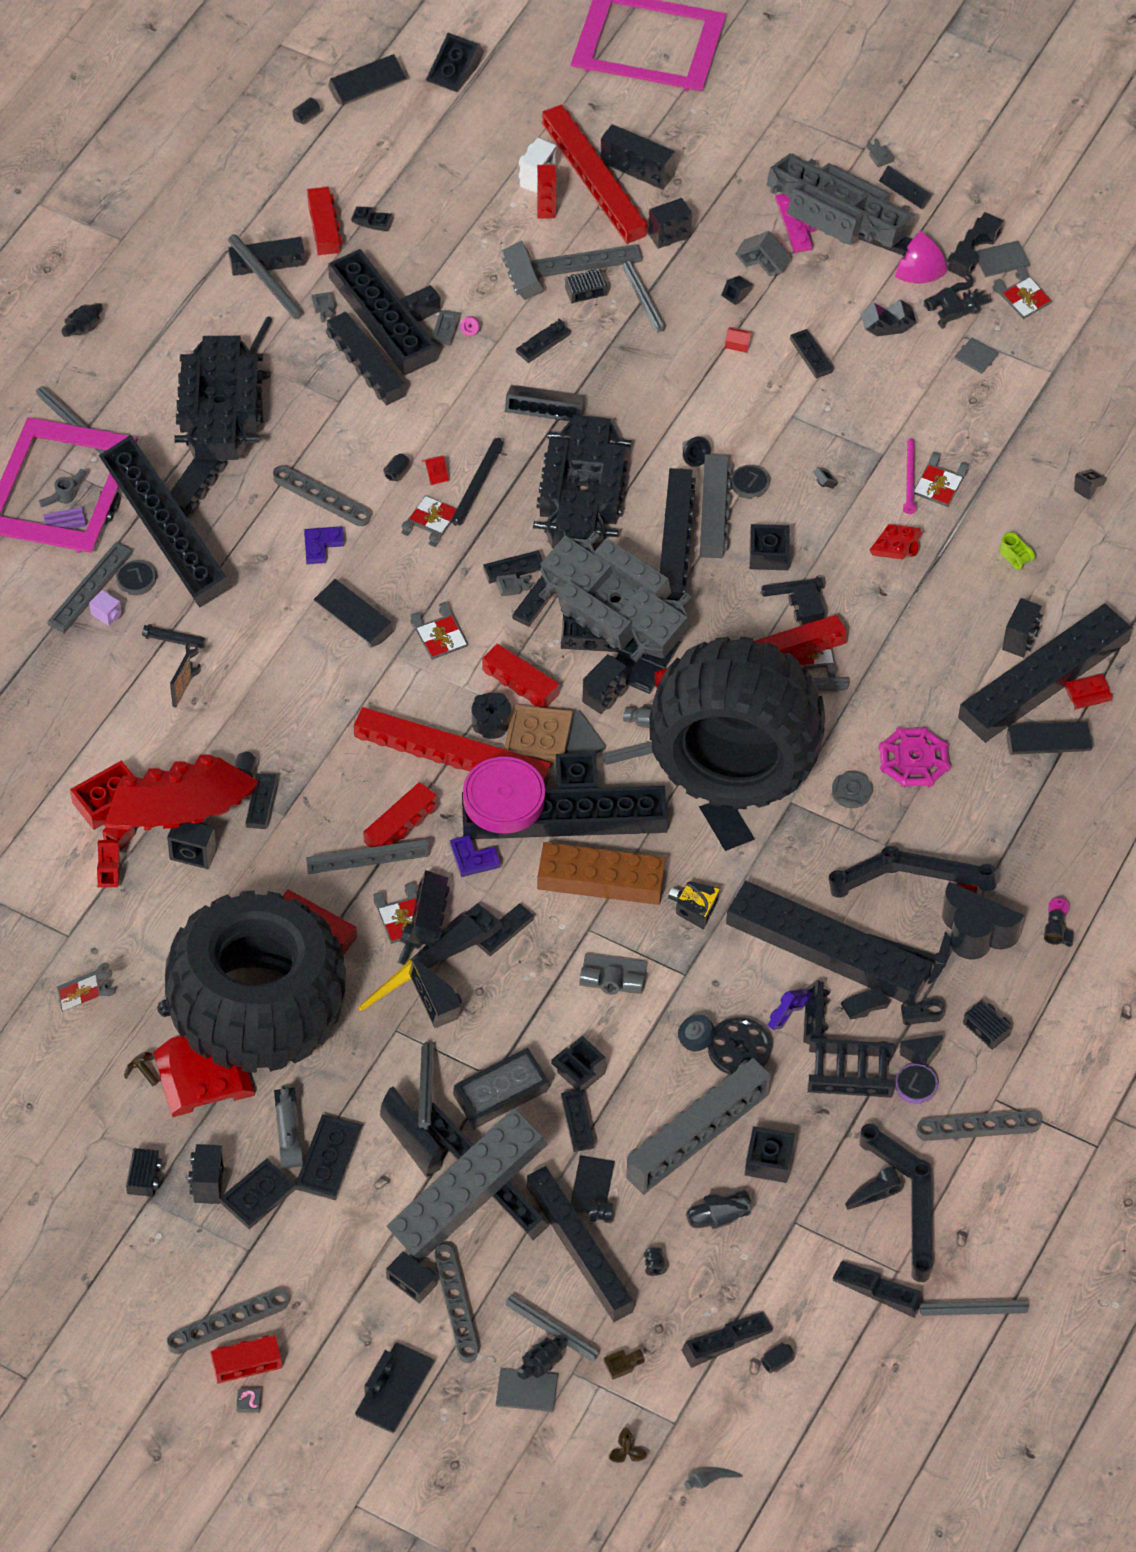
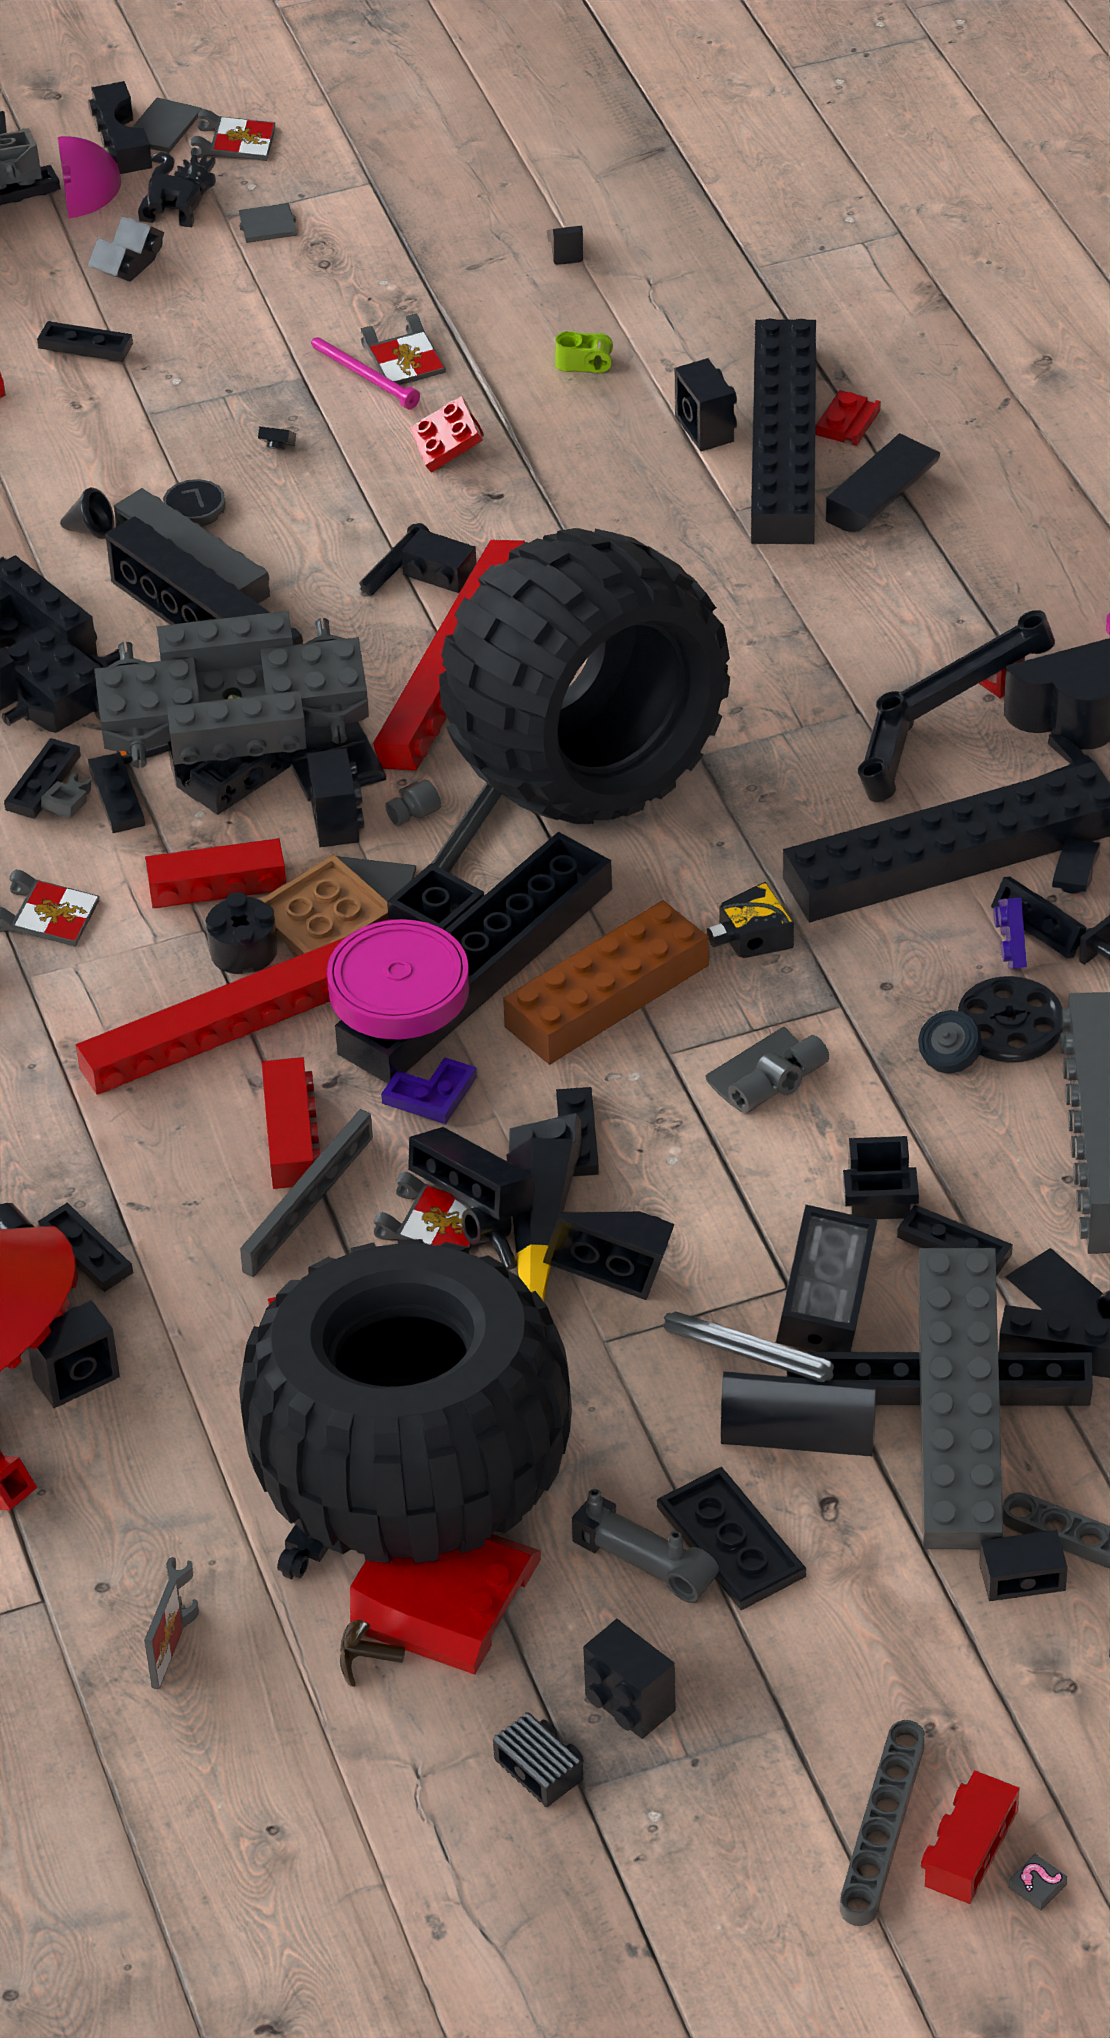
camera: 45 degrees left, 10 degrees down
black plate [219,1158,297,1229] -> none
black sticker [699,803,755,851] -> none
black brick [749,524,790,571] -> none
dark grey tile [832,771,872,808] -> none
dark pink plate [878,727,951,788] -> none

